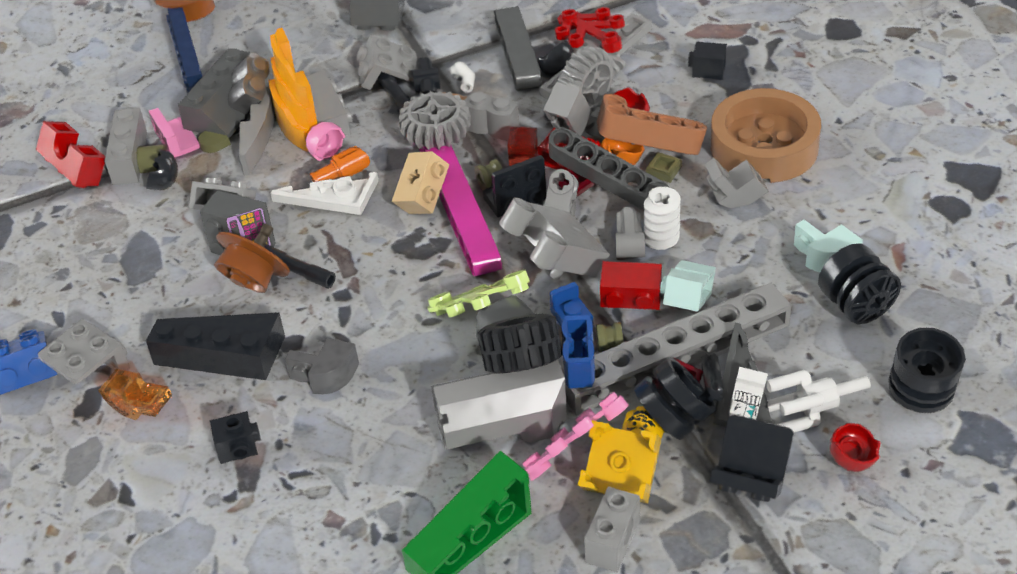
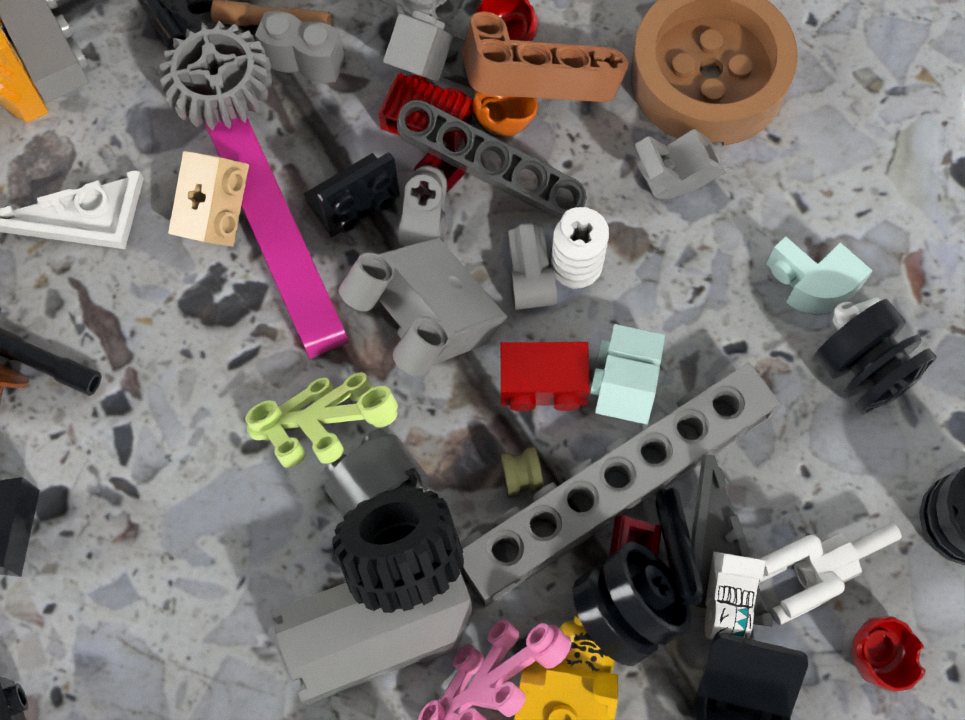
camera: 10 degrees left, 25 degrees up
flat silver brick [285,338,359,394] -> none
bright pink hair [306,122,345,161] -> none
orange arm [310,146,370,182] -> none
olive wheel [474,159,503,191] -> none
clear red brick [507,127,538,166] -> none
blue bracket [550,282,593,326] -> none
blue brick [561,315,595,388] -> none
olive tile [646,152,682,183] -> none

